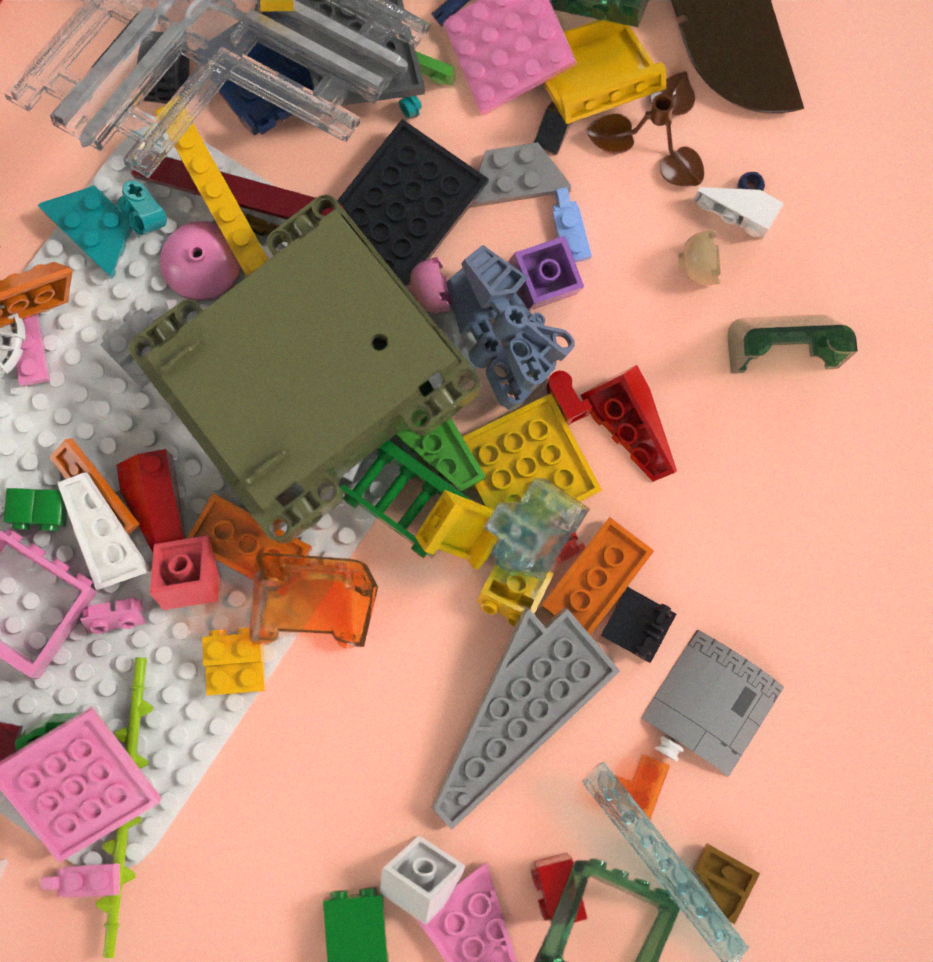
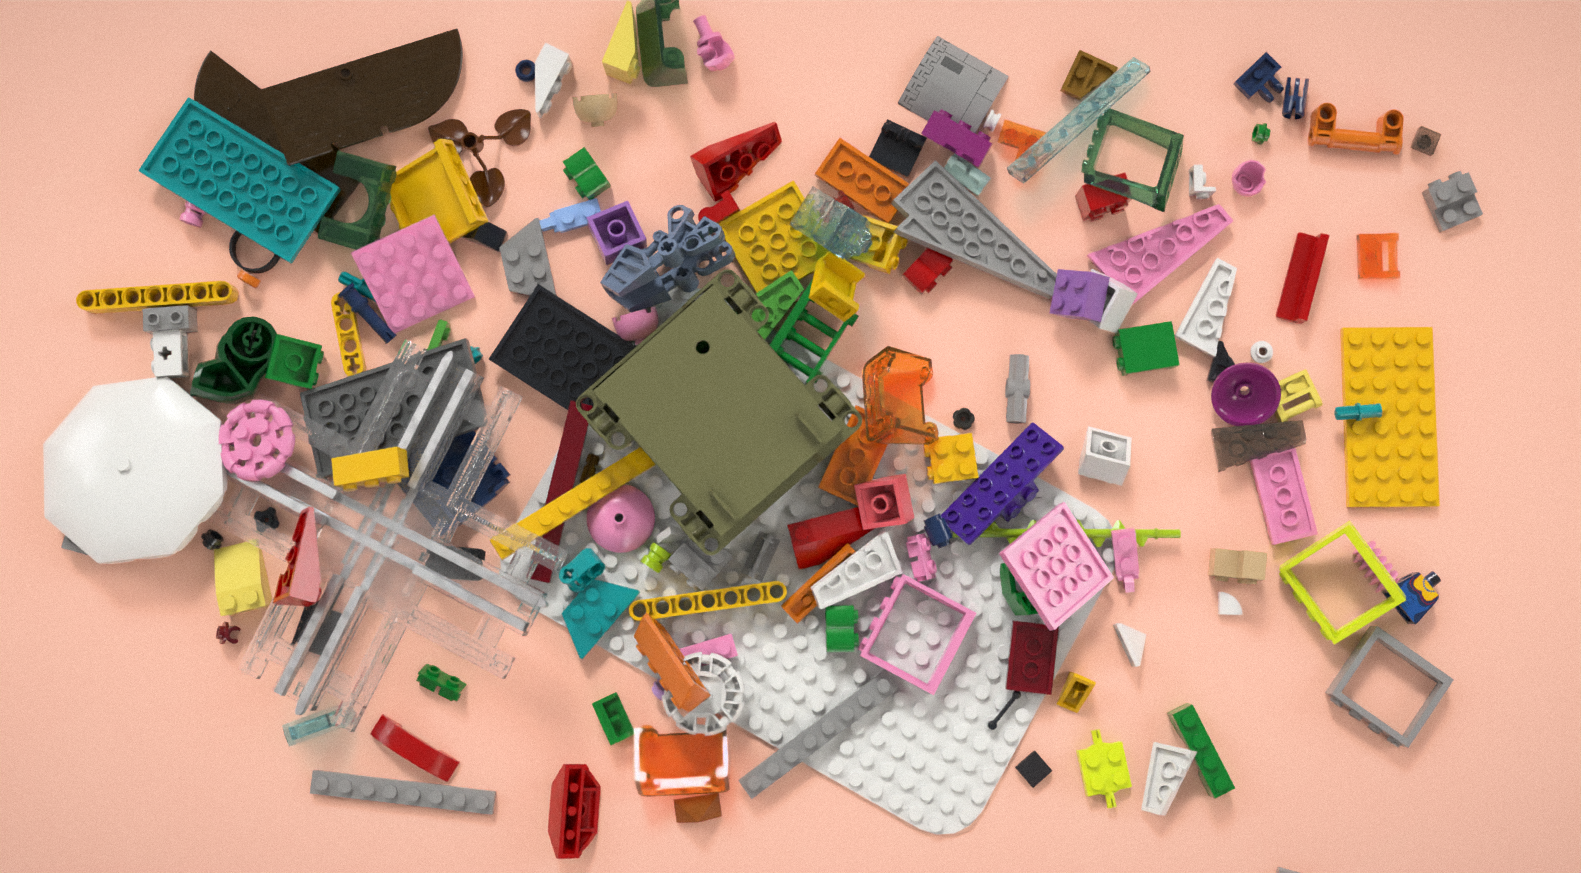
camera: 90 degrees left, 5 degrees up
none -> green hinge [416,664,467,702]
none -> green brick [562,147,611,200]
none -> light yellow slope [602,0,641,84]
none -> yellow beam [629,581,787,621]
none -> lime wheel [640,542,672,573]
none -> bright pink piece [693,15,735,71]
none -> light grey hinge [741,531,780,582]
none -> red brick [902,248,953,295]
none -> magenta wedge [921,109,993,167]
none -> dark blue brick [923,513,953,549]
none -> dark purple bracket [941,422,1064,545]
none -> light aqua hinge [944,153,991,196]
none -> pearl dark grey plate [952,408,975,430]
none -> light grey piece [1005,354,1030,424]
none -> medium lavender brick [1049,269,1110,322]
none -> white slope [1078,426,1132,486]

